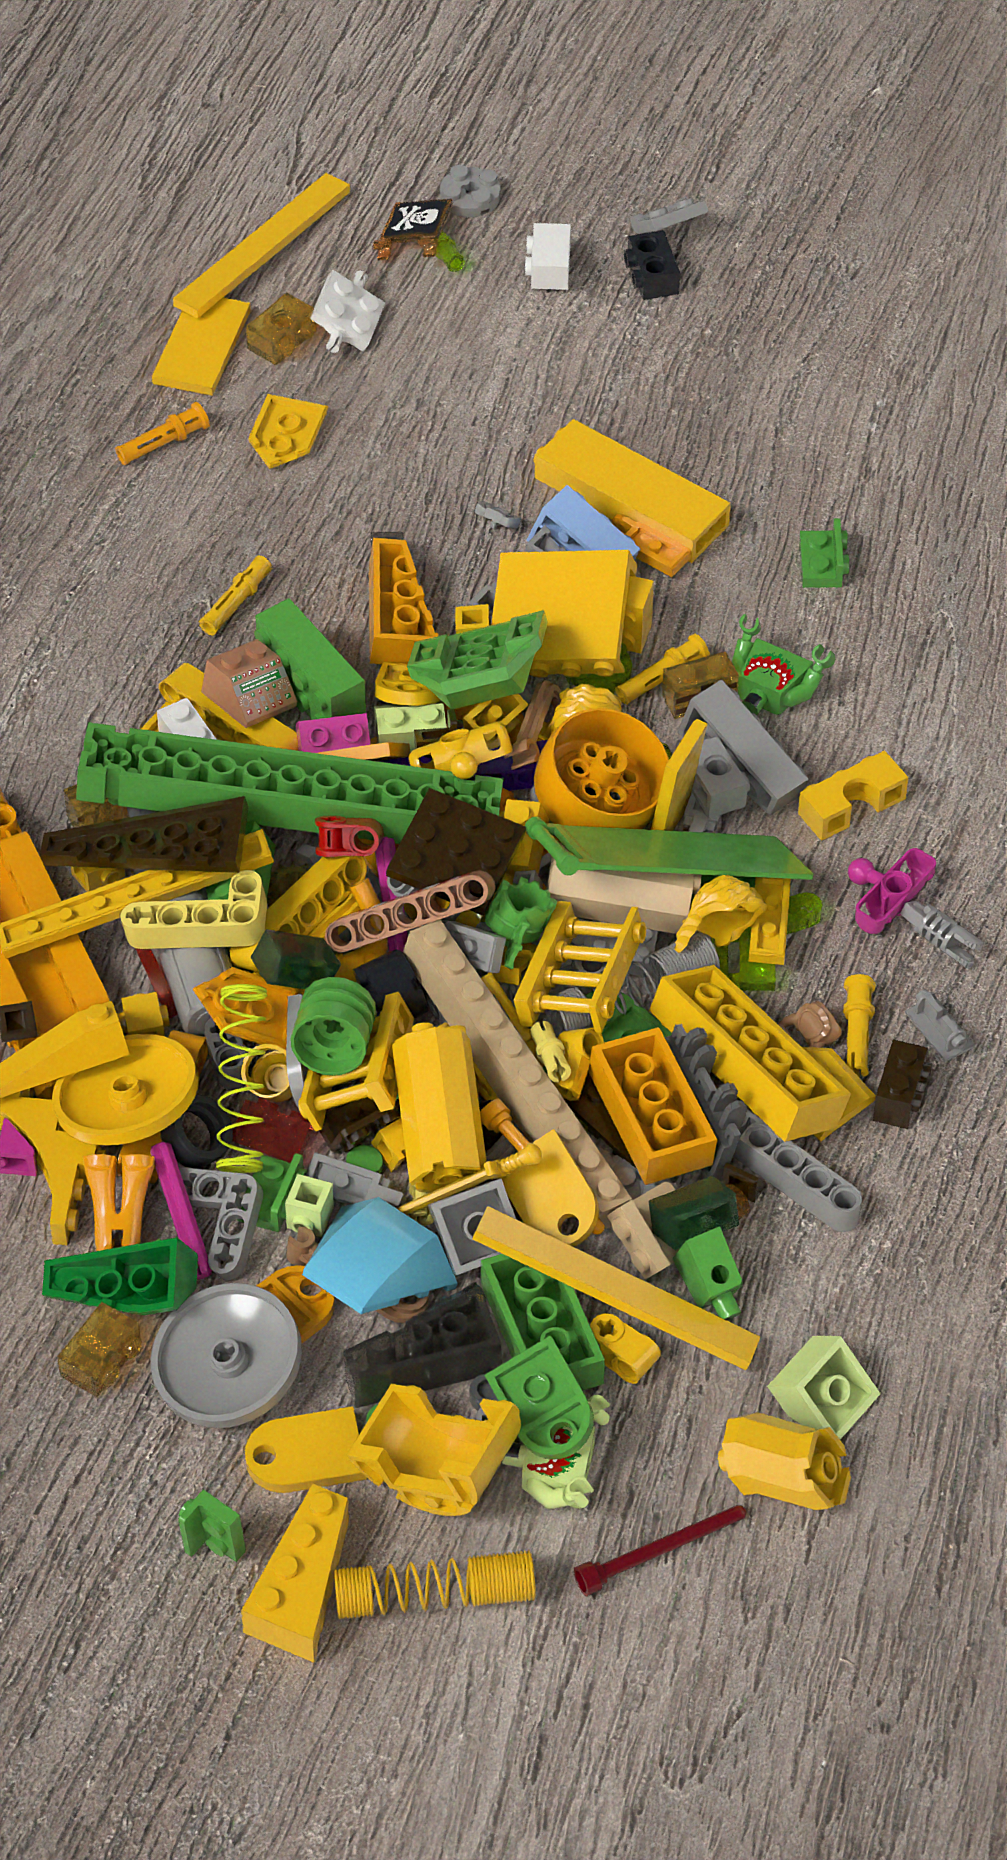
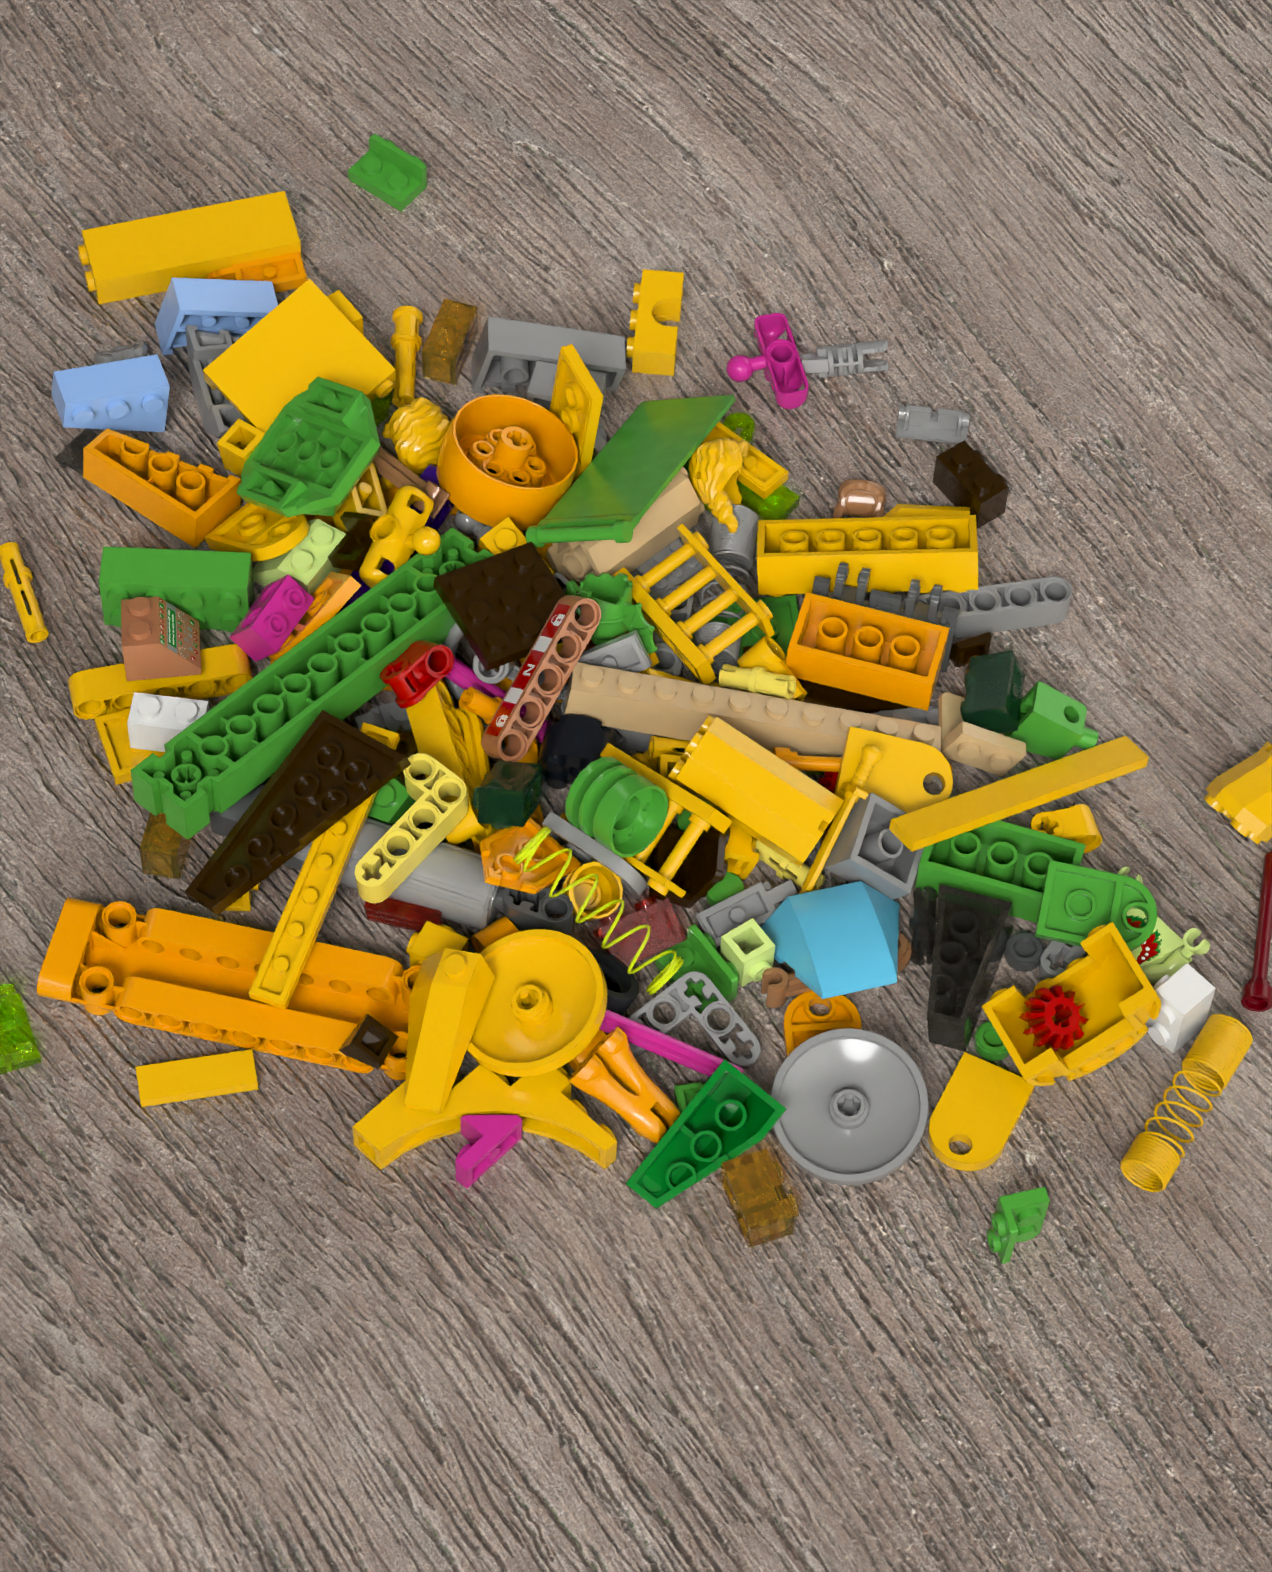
camera: 55 degrees left, 5 degrees up
yellow wedge [241,1484,349,1663] -> none
bright green torso [732,614,835,715] -> none
yellowish green slope [767,1336,881,1439] -> none
yellow pin [843,974,876,1078] -> none
none -> light blue wedge [51,354,170,432]
none -> red gear [1019,985,1089,1051]
none -> white brick [1146,963,1216,1053]

